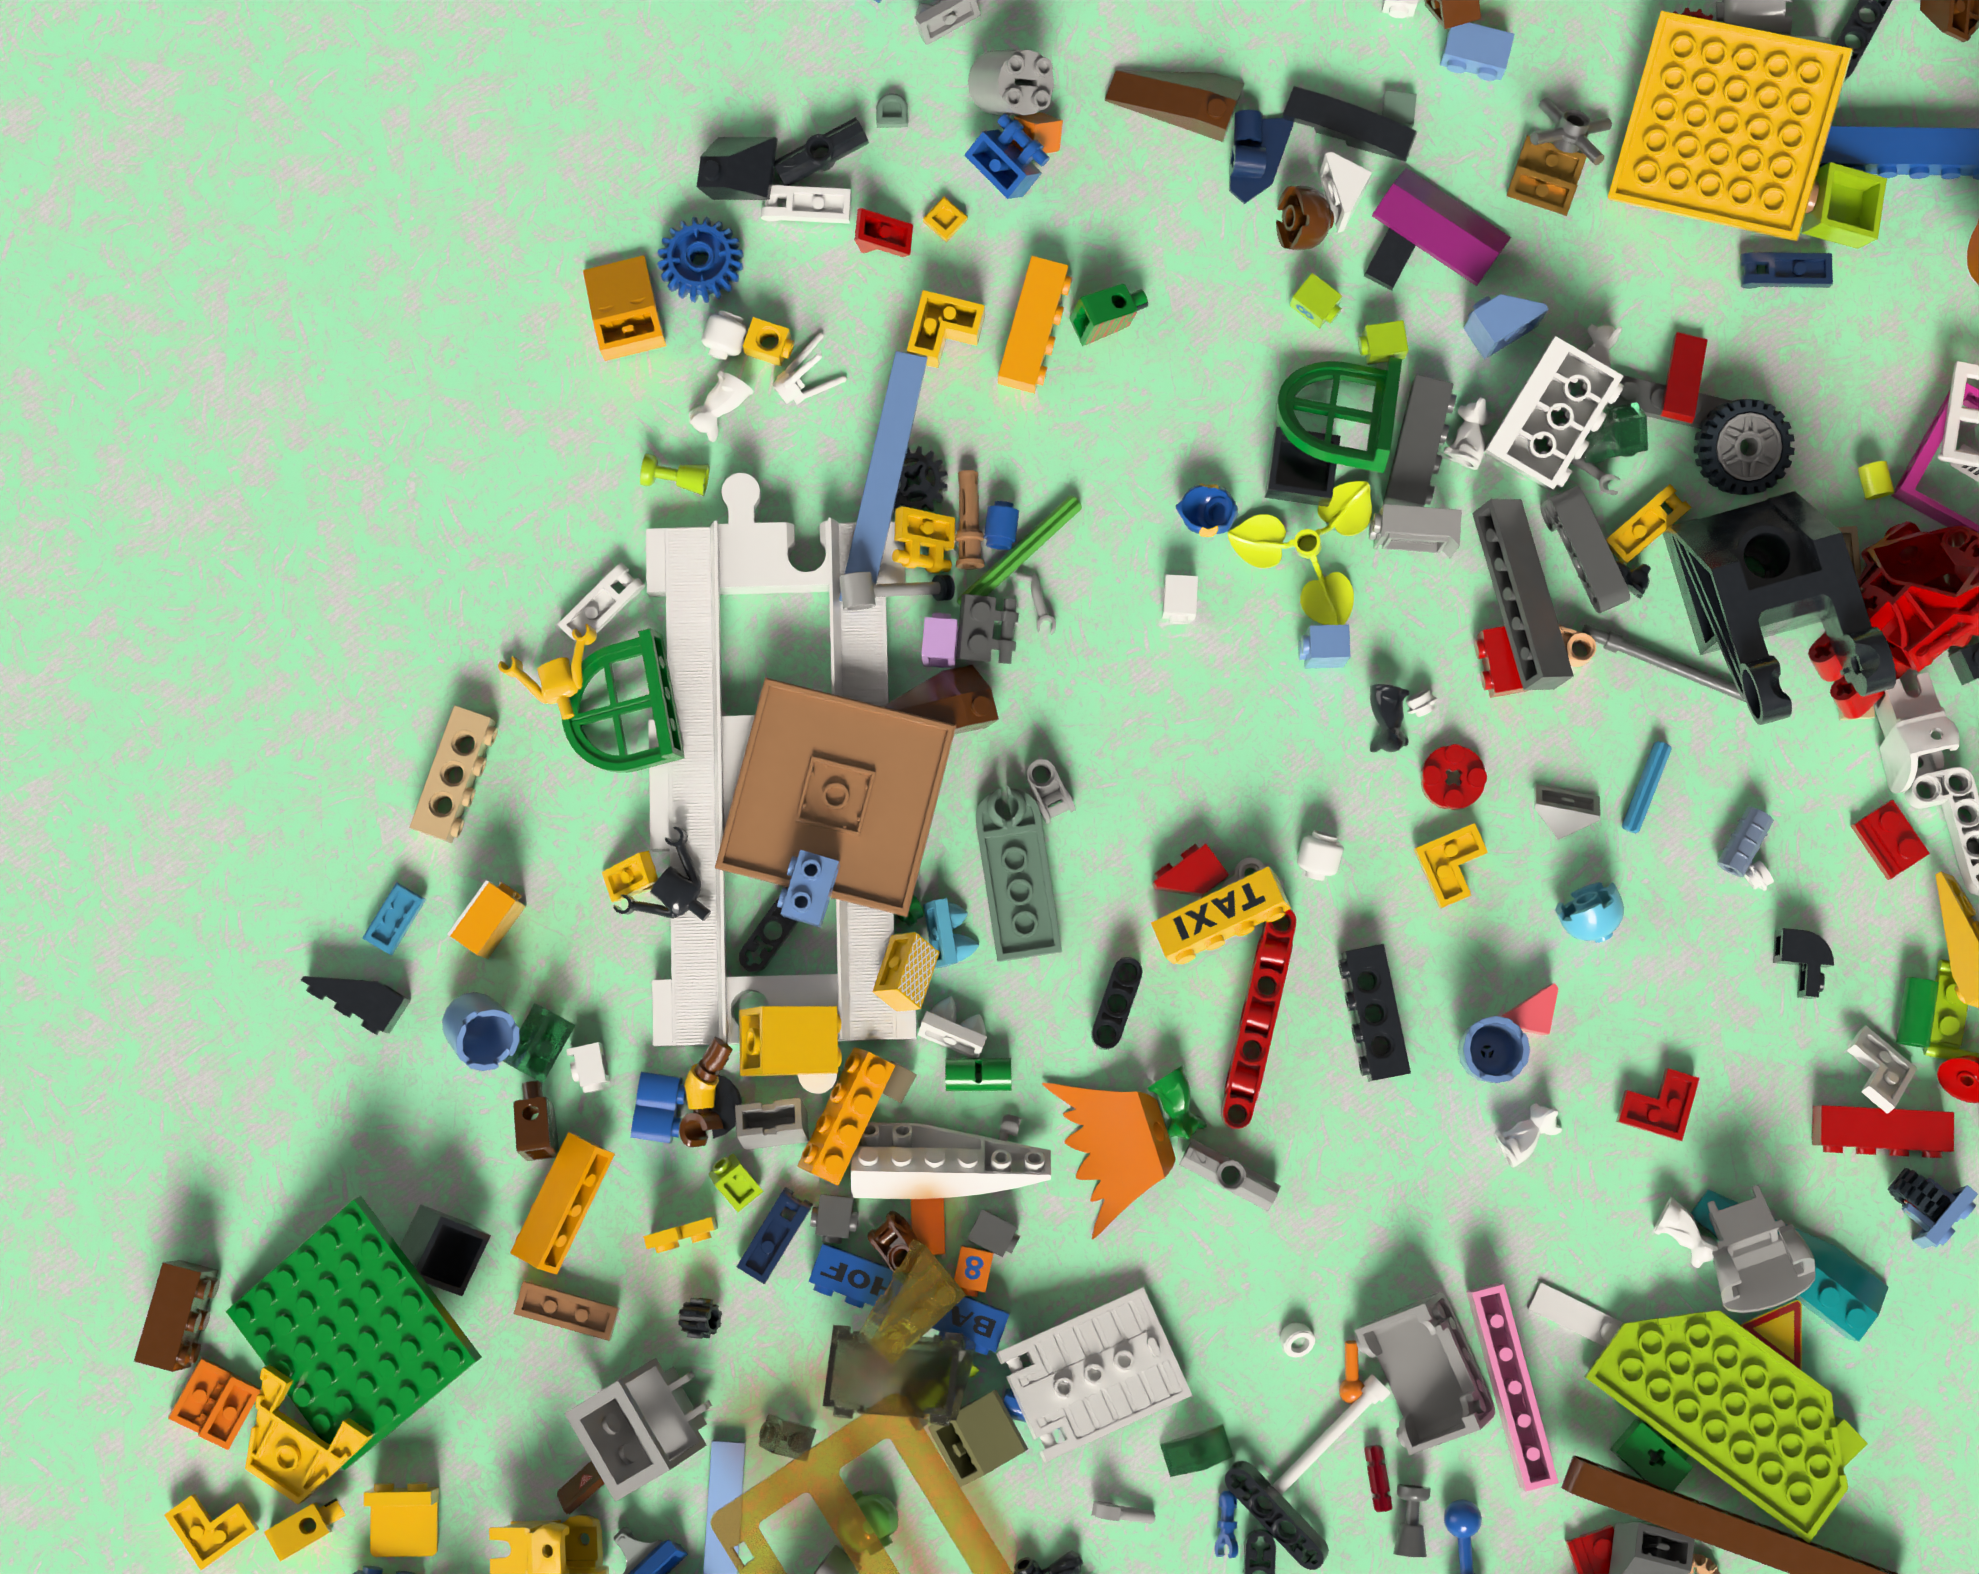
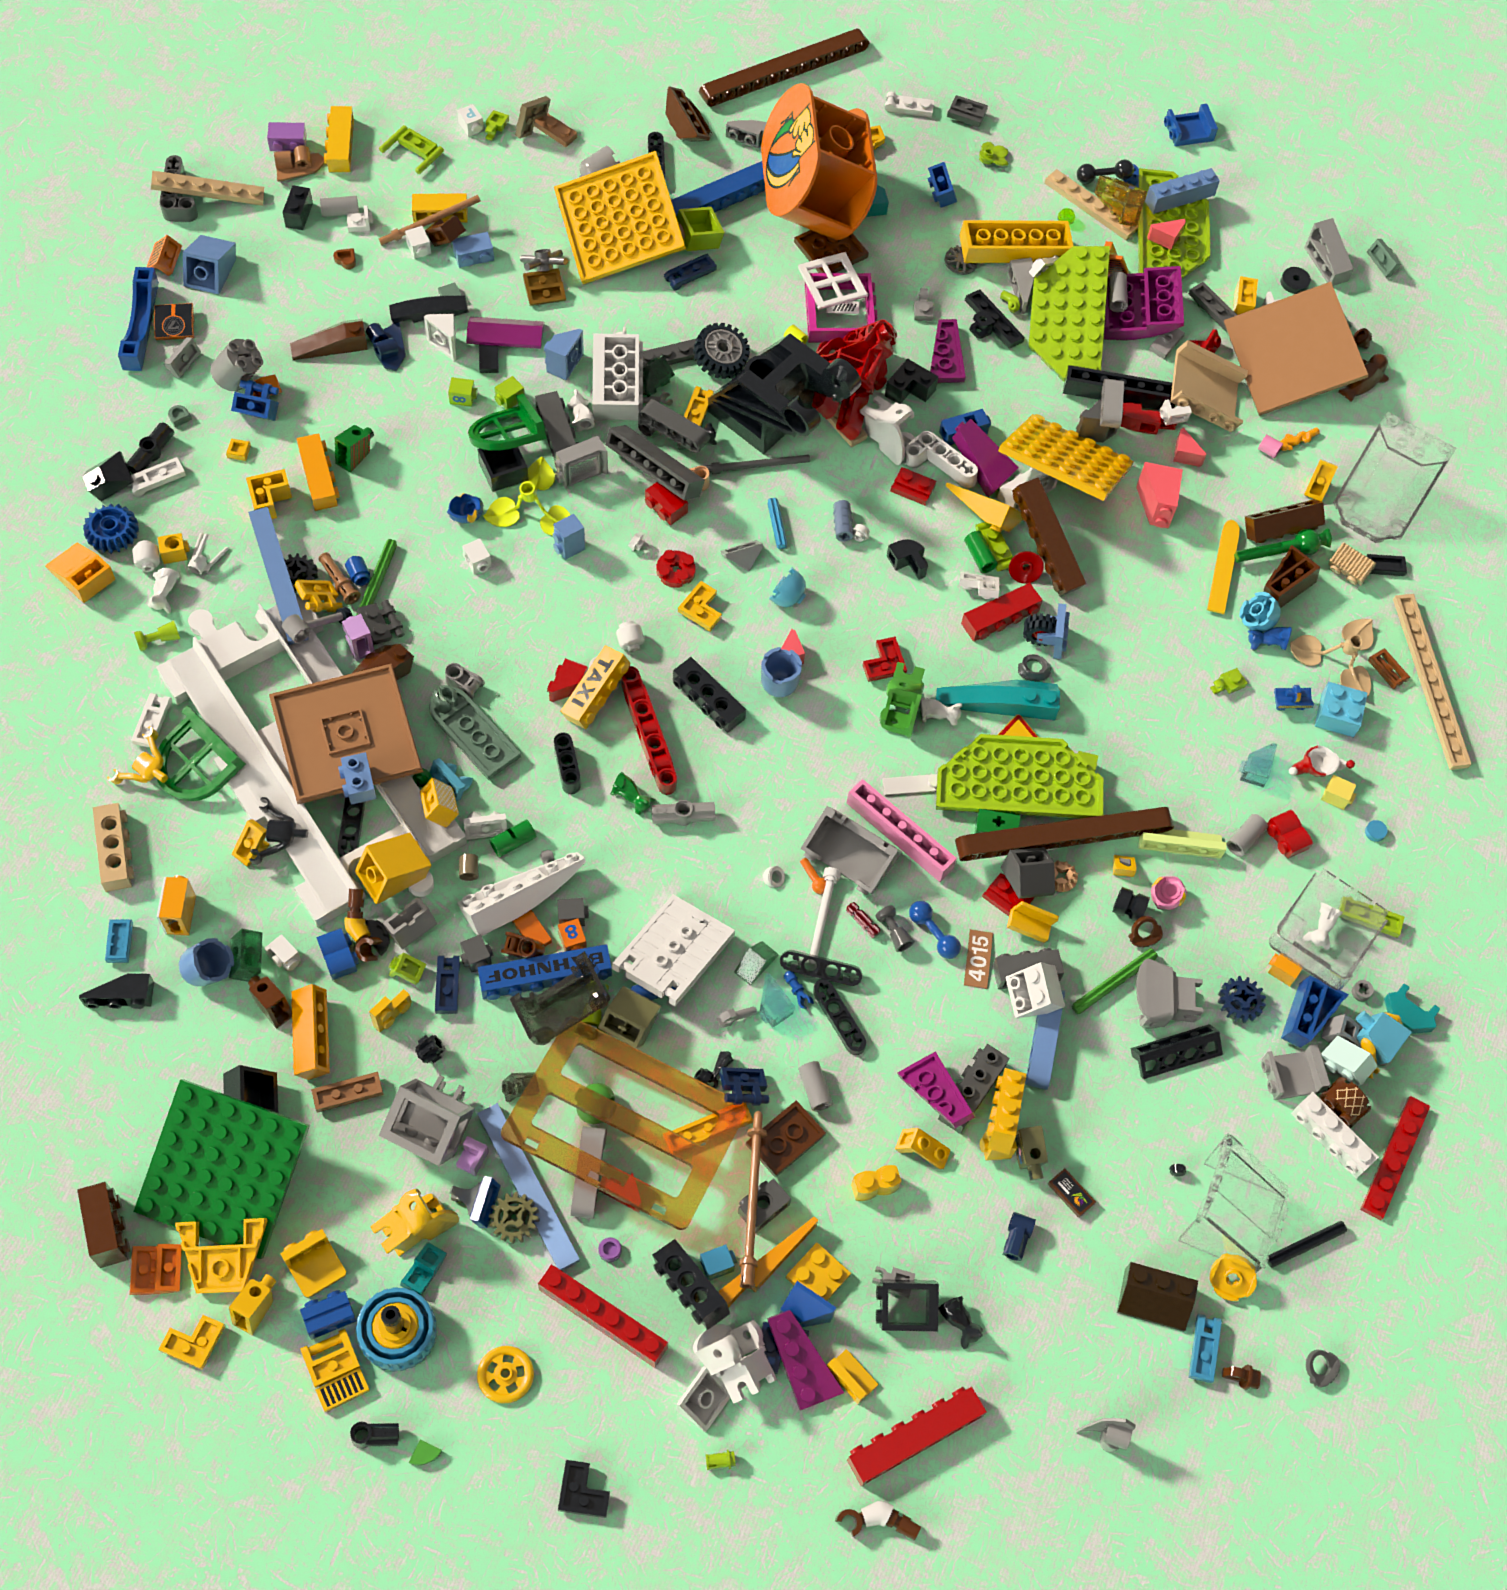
camera: 40 degrees left, 20 degrees down
reddish brown slope [557,1461,605,1515] -> none
light orange brick [797,1047,896,1186] -> none
red slope [854,208,913,257] -> none
clear yellow wedge [859,1239,966,1364] -> none
light grey piece [1016,572,1056,635] -> none
orange piece [1042,1083,1176,1240] -> none
reddish brown cylinder [1276,186,1334,250] -> none
black animal [1370,684,1409,753] -> none
white animal [1494,1103,1562,1168] -> none
red tile [1660,332,1708,424] -> none
light grey piece [1707,1185,1815,1313] -> none
none -> lavender panel [456,1136,489,1176]
none -> clear light blue slope [759,973,795,1028]
none -> bright green piece [880,662,925,738]
none -> dark grey piece [1018,654,1052,681]

